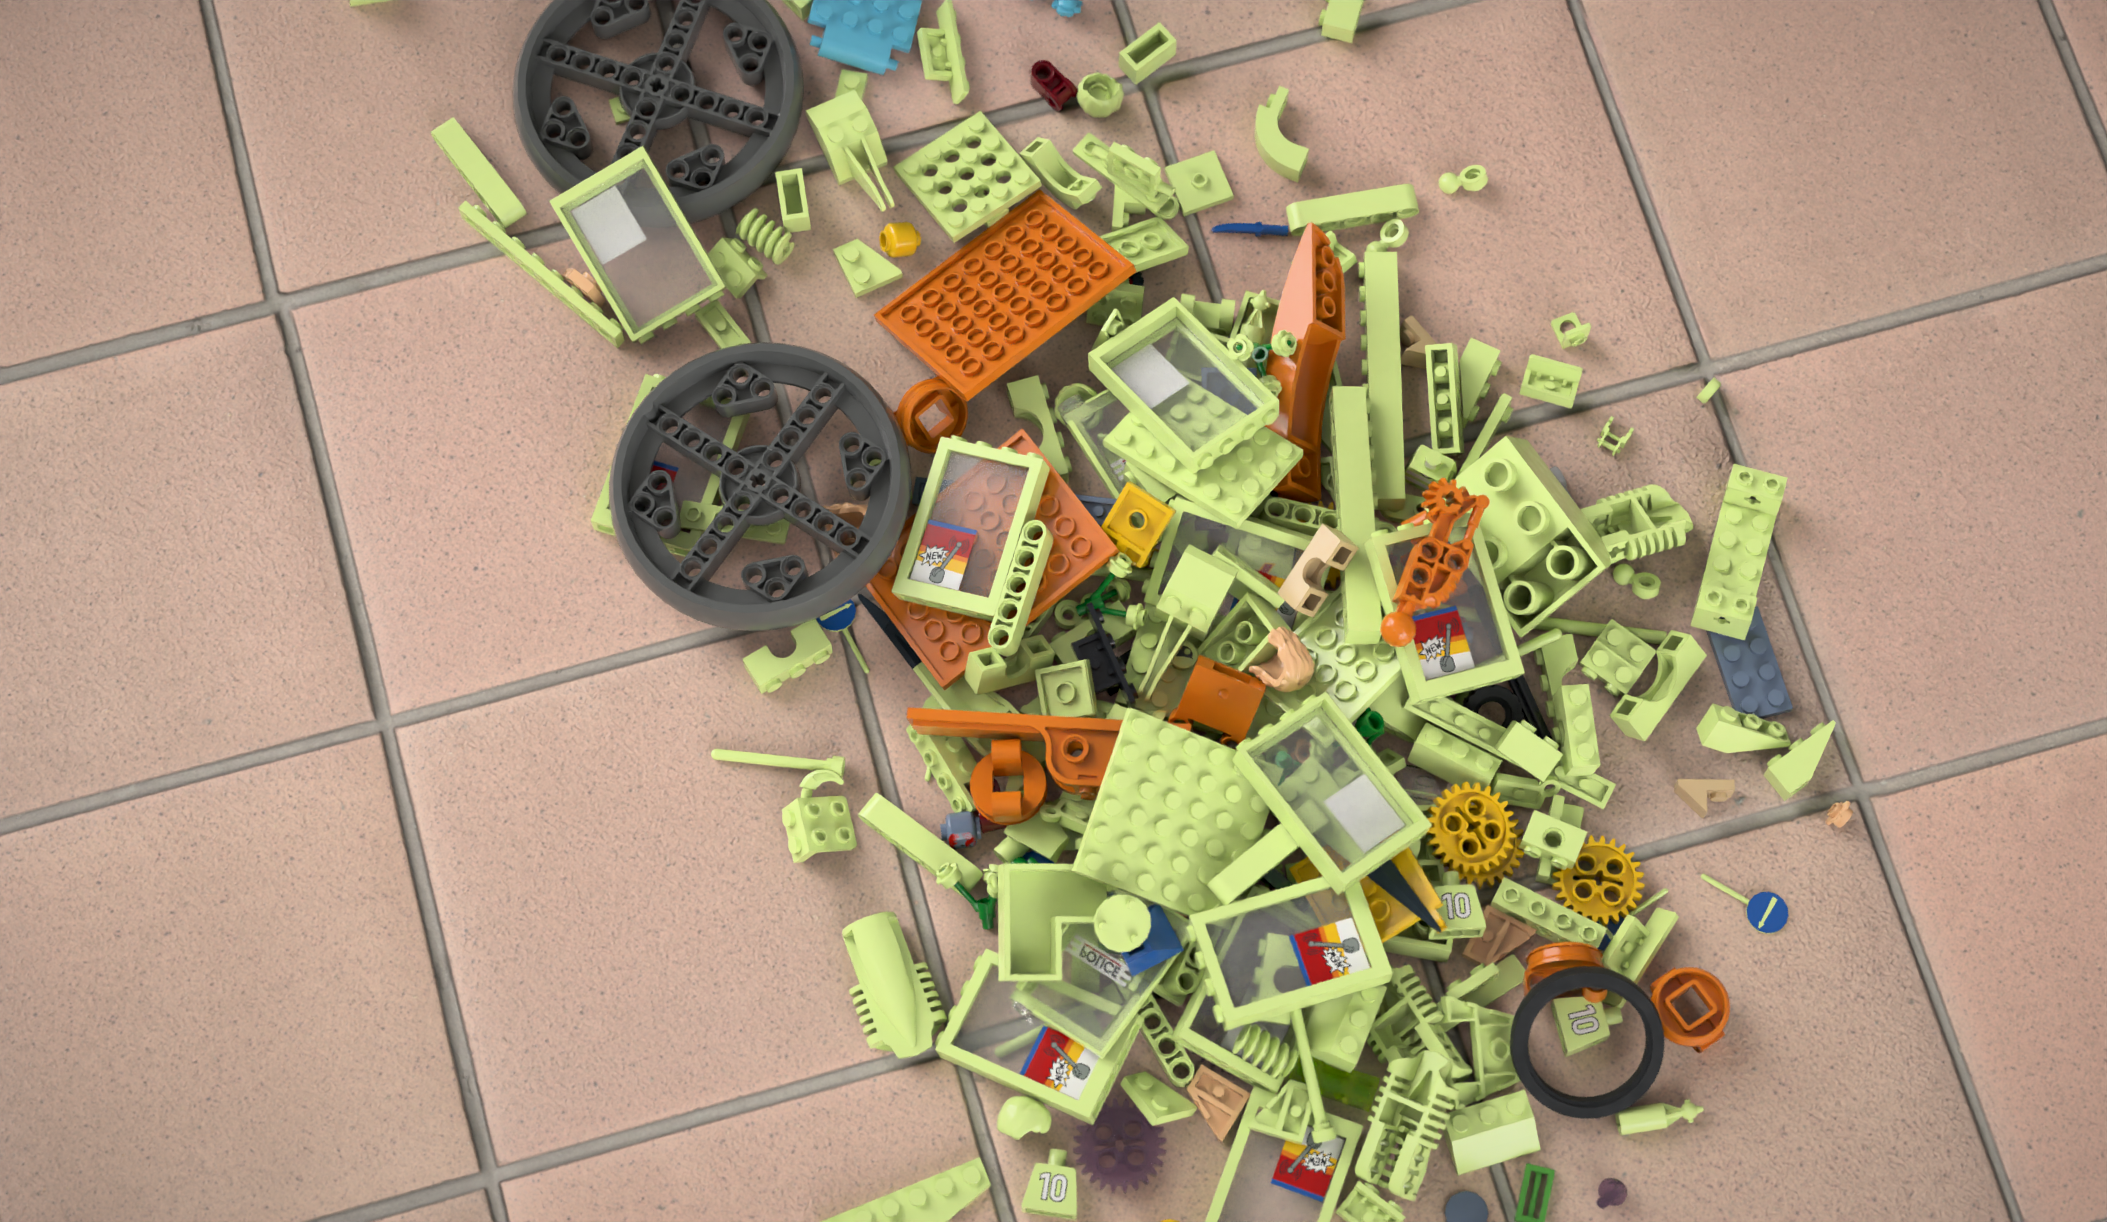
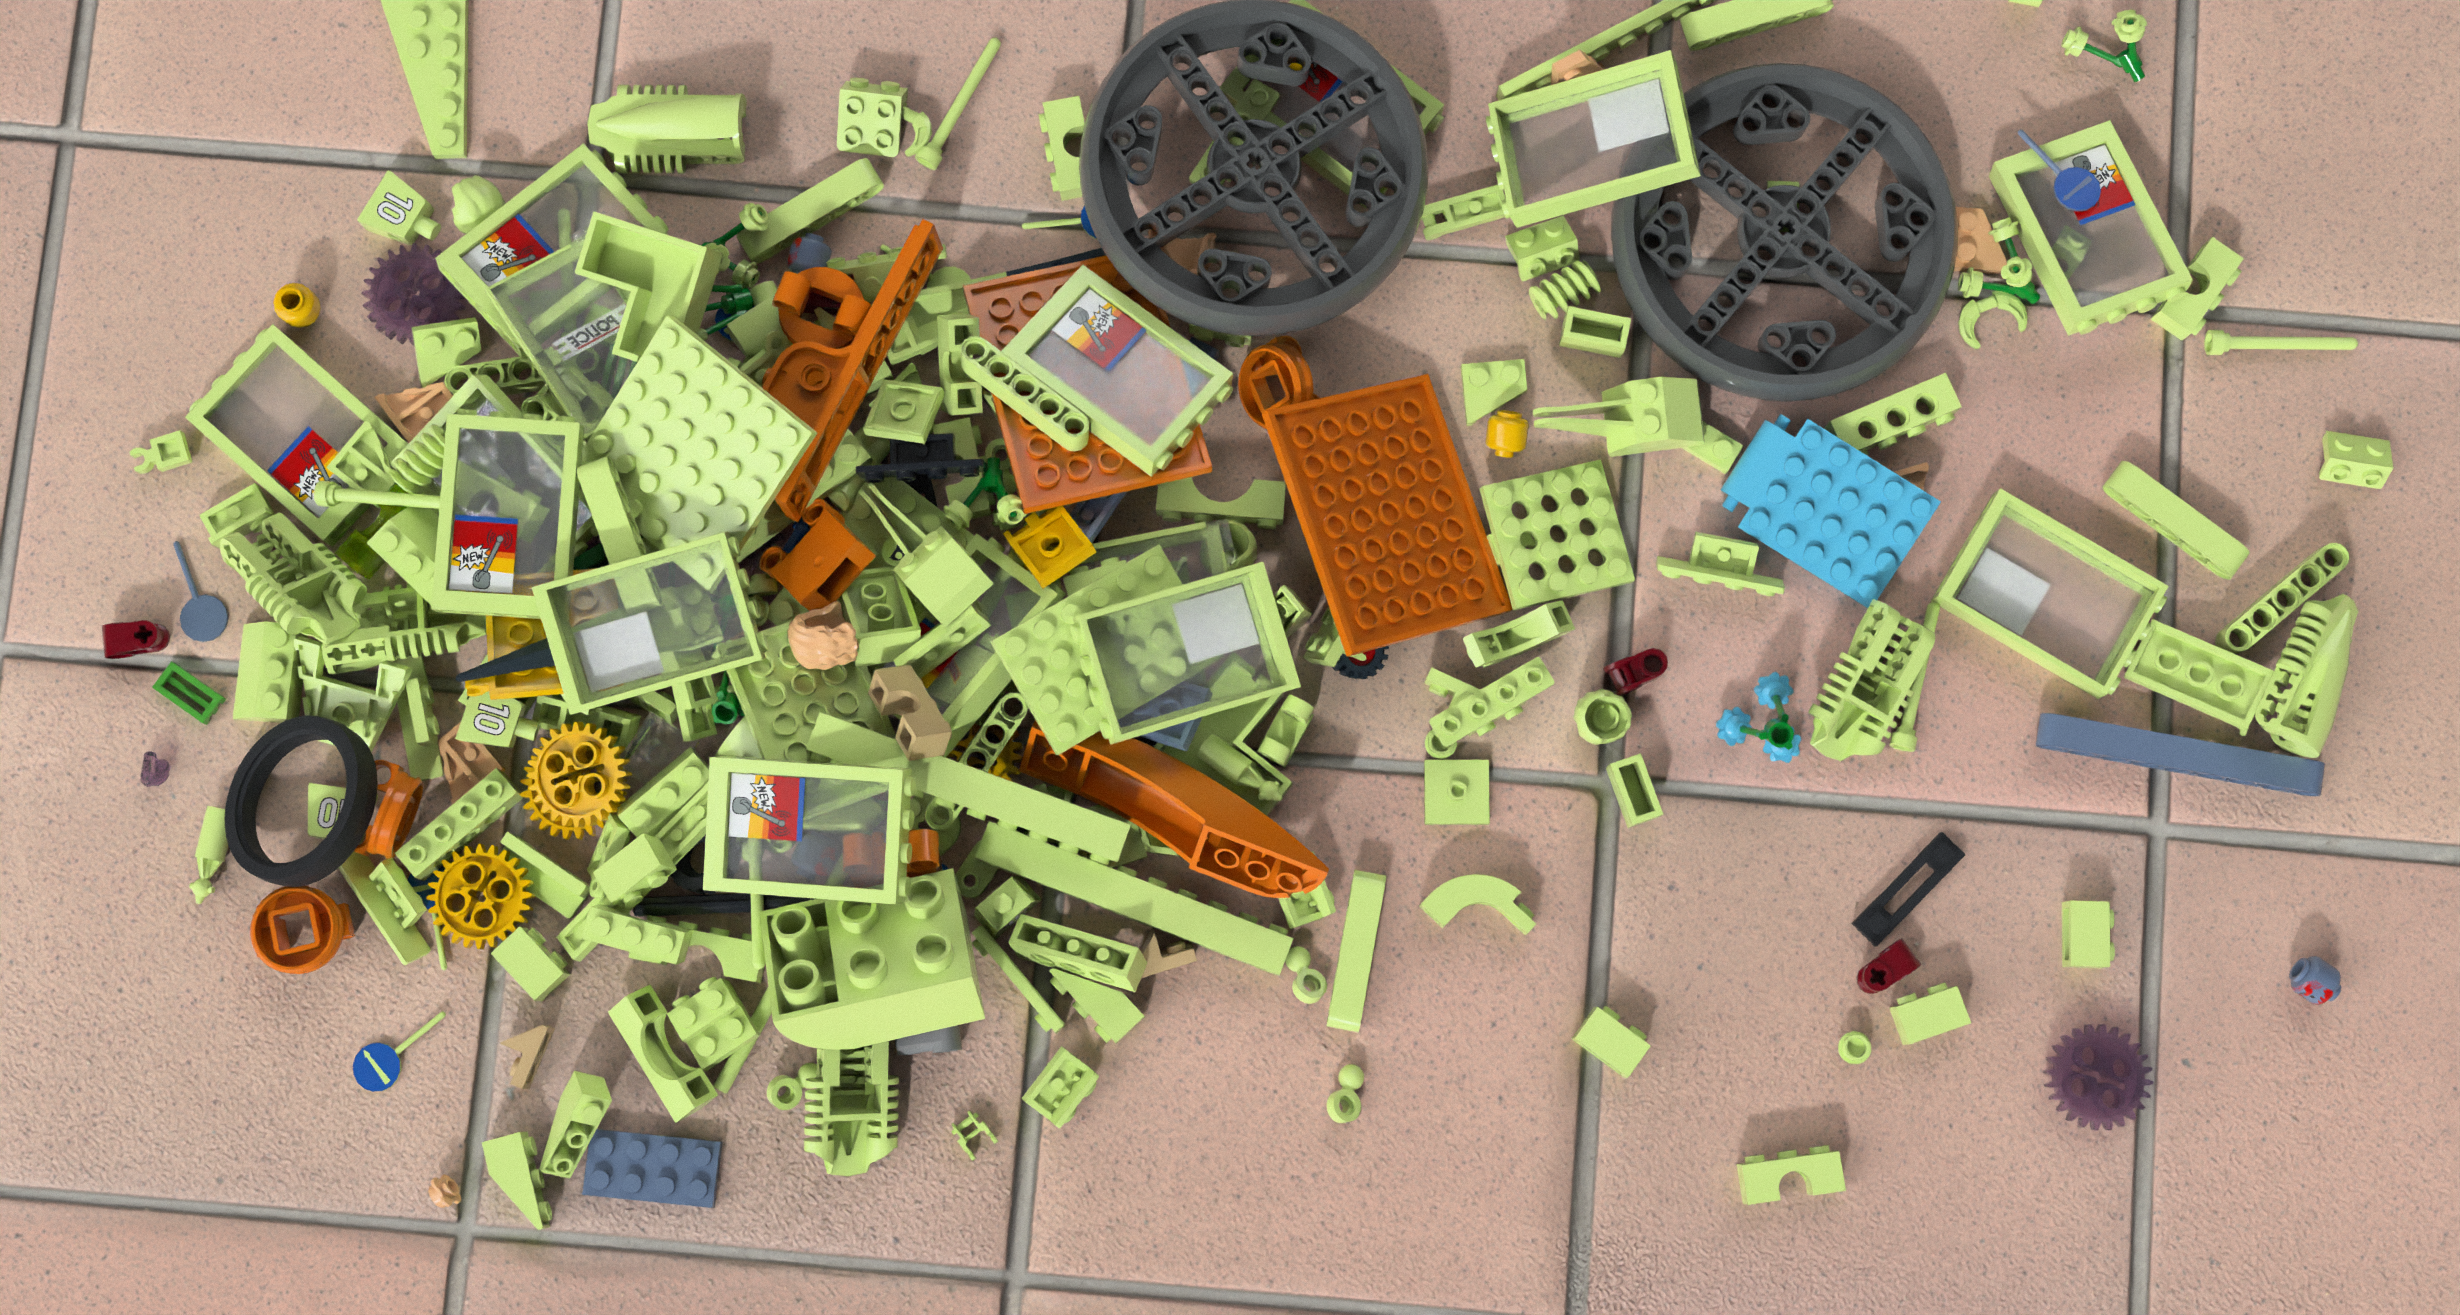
camera: 110 degrees right, 10 degrees up
yellowish green plate [1091,142,1176,198] -> none
yellowish green piece [1094,894,1151,952] -> none
yellowish green plate [1099,216,1189,273] -> none
blue slope [1120,903,1184,977] -> none
blue piece [1211,222,1288,237] -> none
yellowish green plant [1227,330,1297,397] -> none
orange arm [1380,478,1490,647] -> none
yellowish green brick [1519,810,1587,869] -> none
yellowish green bracket [1551,312,1591,349] -> none
yellowish green plate [1690,464,1788,641] -> none
yellowish green tile [1696,377,1721,404] -> none
none -> yellowish green brick [491,926,571,1002]

